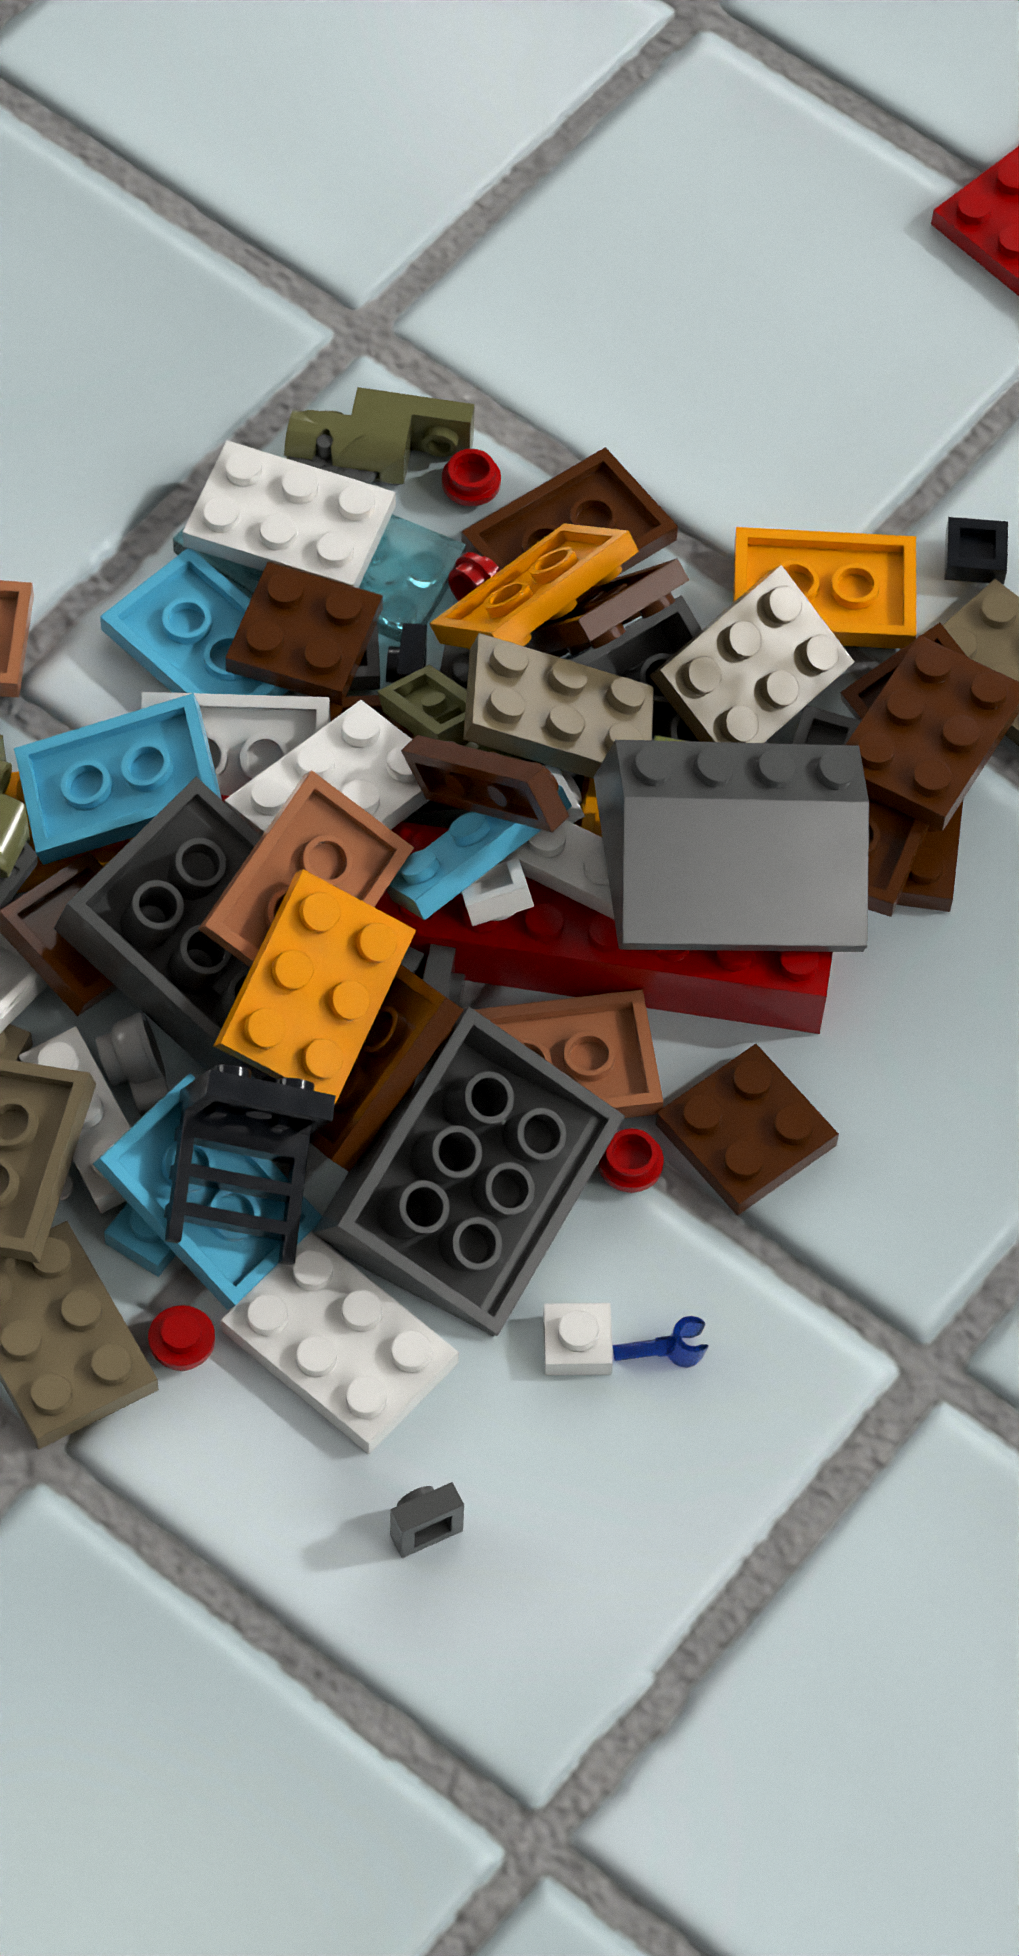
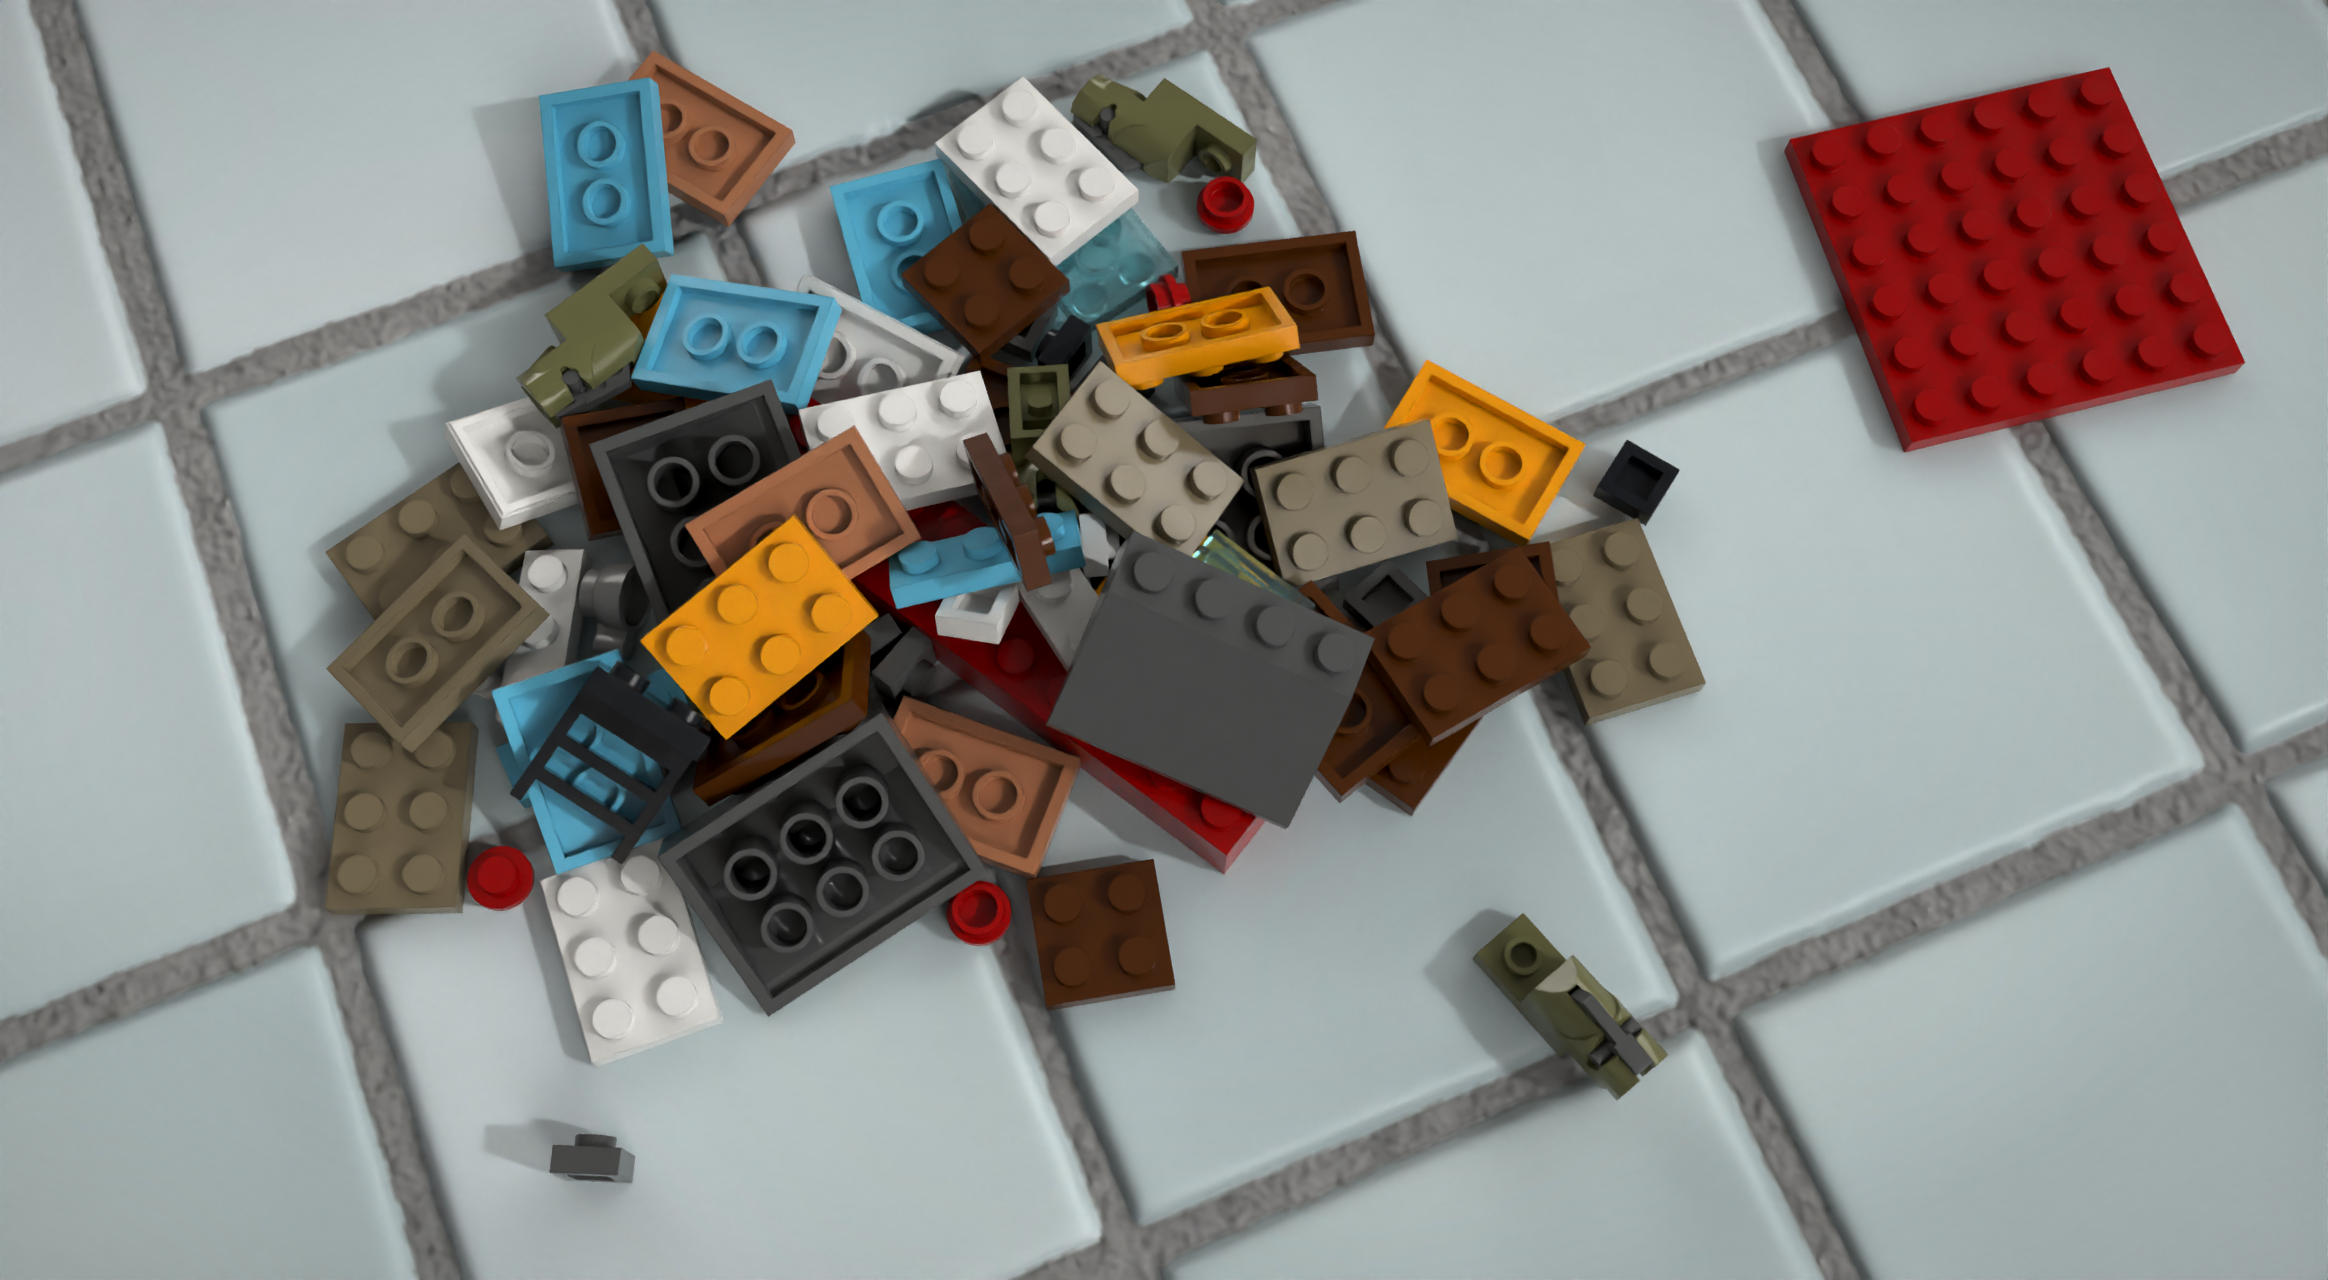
camera: 30 degrees right, 10 degrees up
white plate [543,1303,613,1375] -> none
clear blue hand [612,1316,709,1368] -> none

